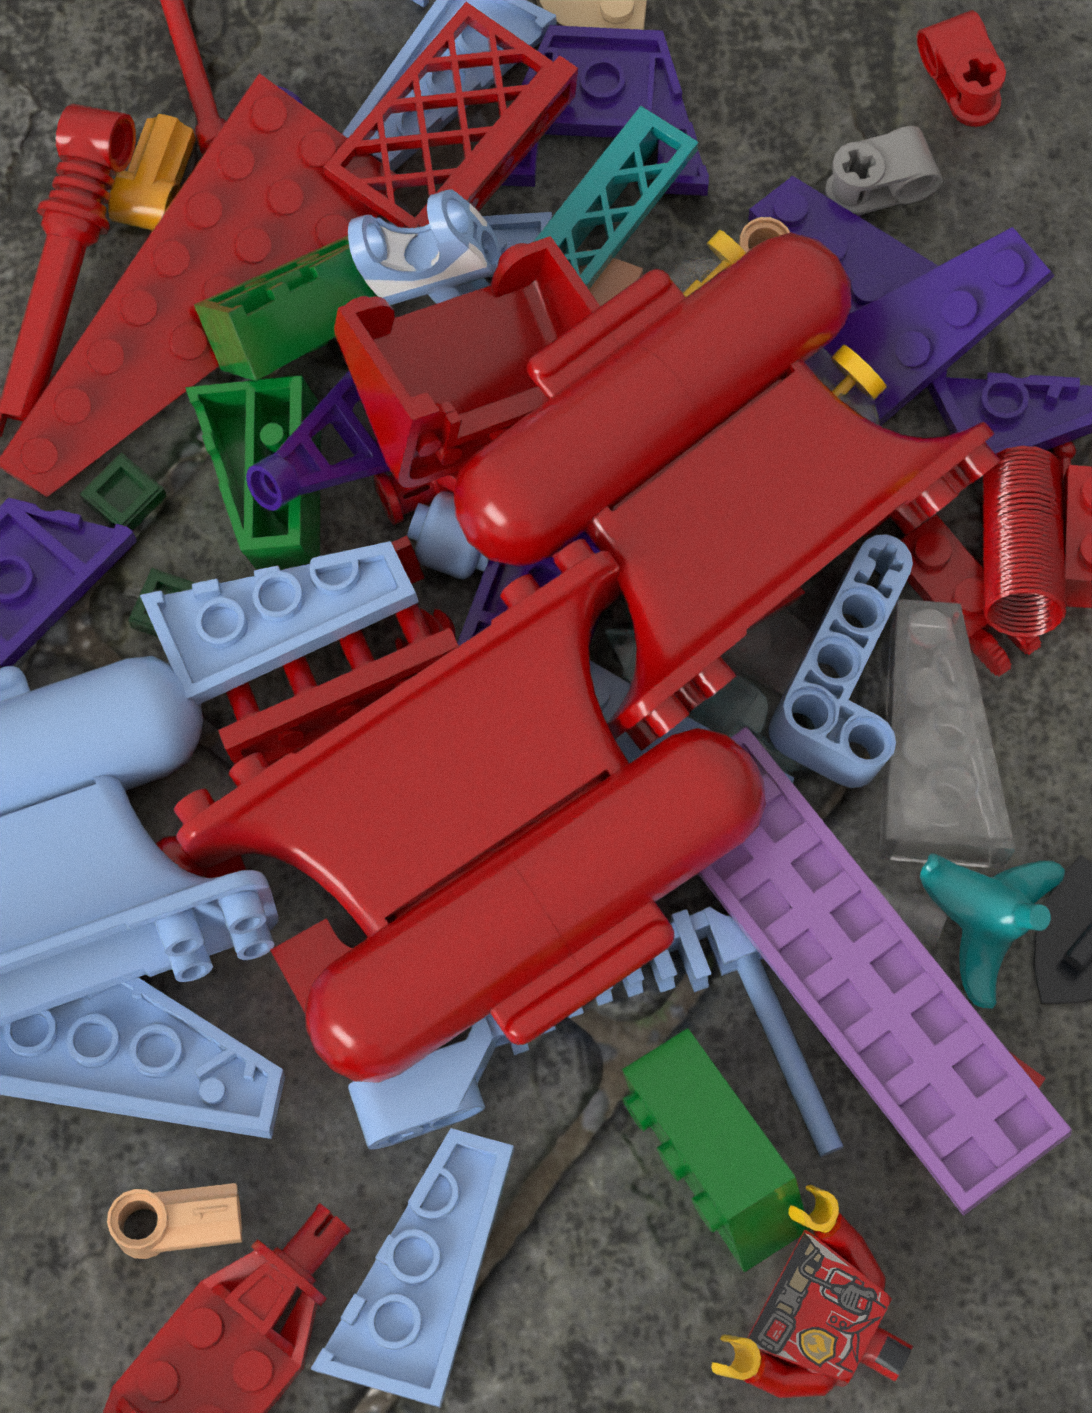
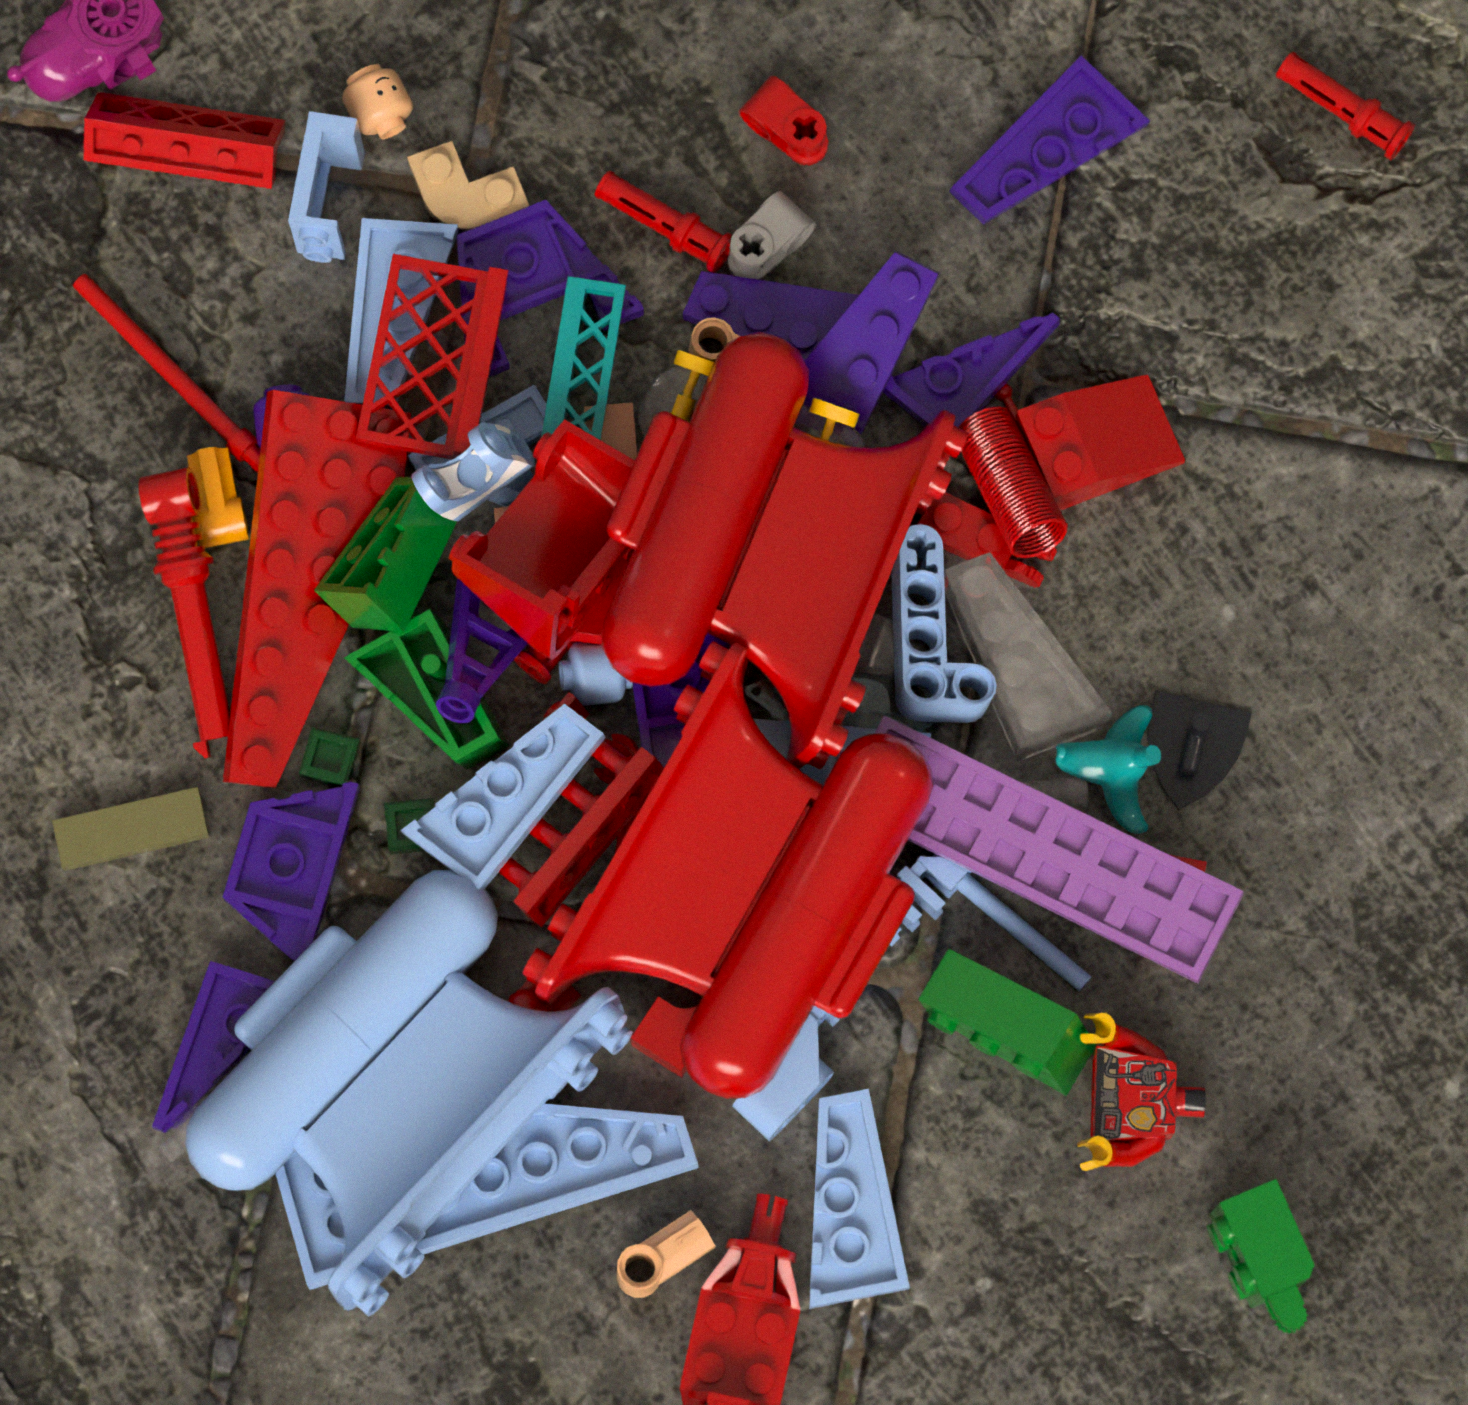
camera: 30 degrees left, 5 degrees up
none -> red pin [594,170,732,273]

